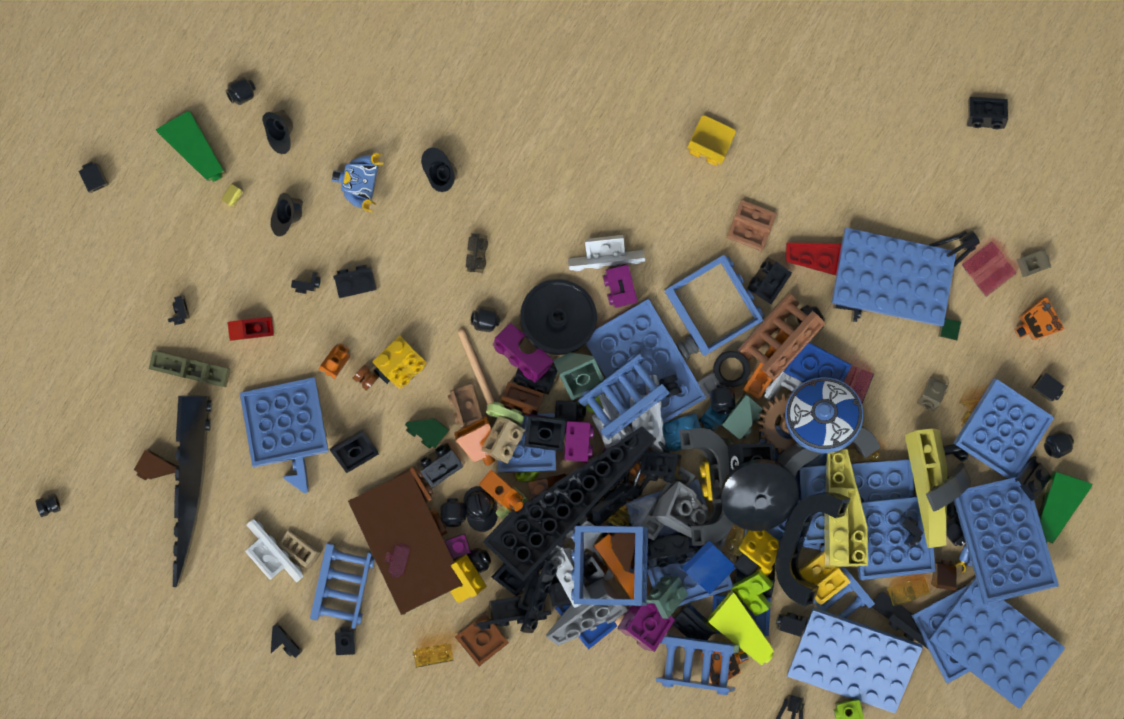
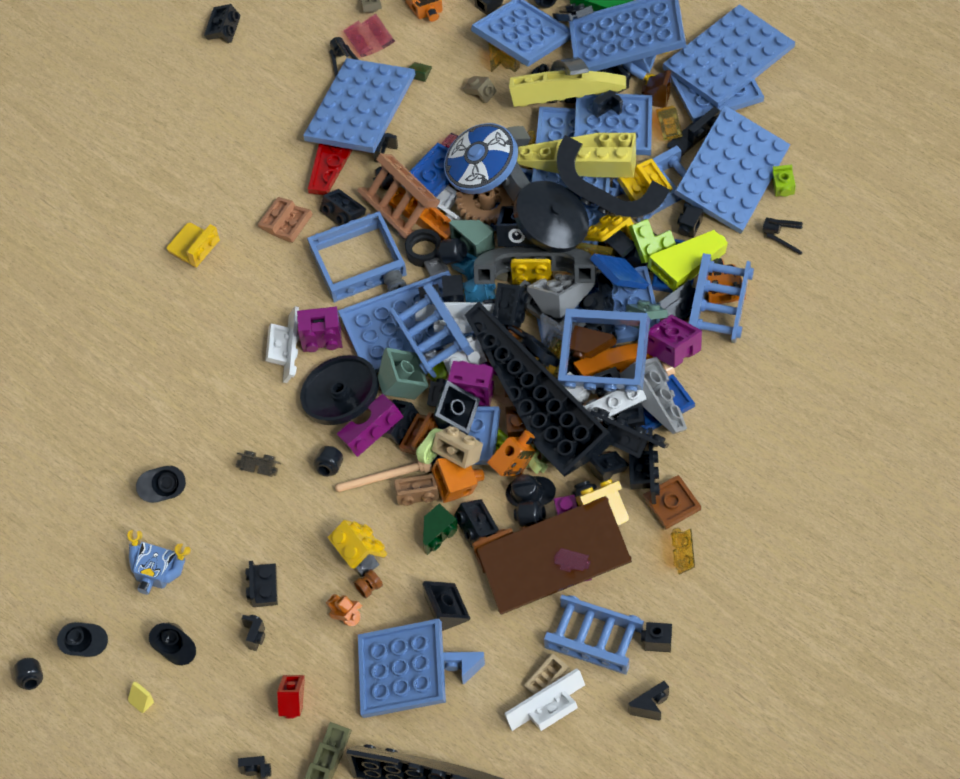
camera: 80 degrees left, 30 degrees down
green slope [156,111,226,182] -> none
none -> black brick [442,275,464,302]

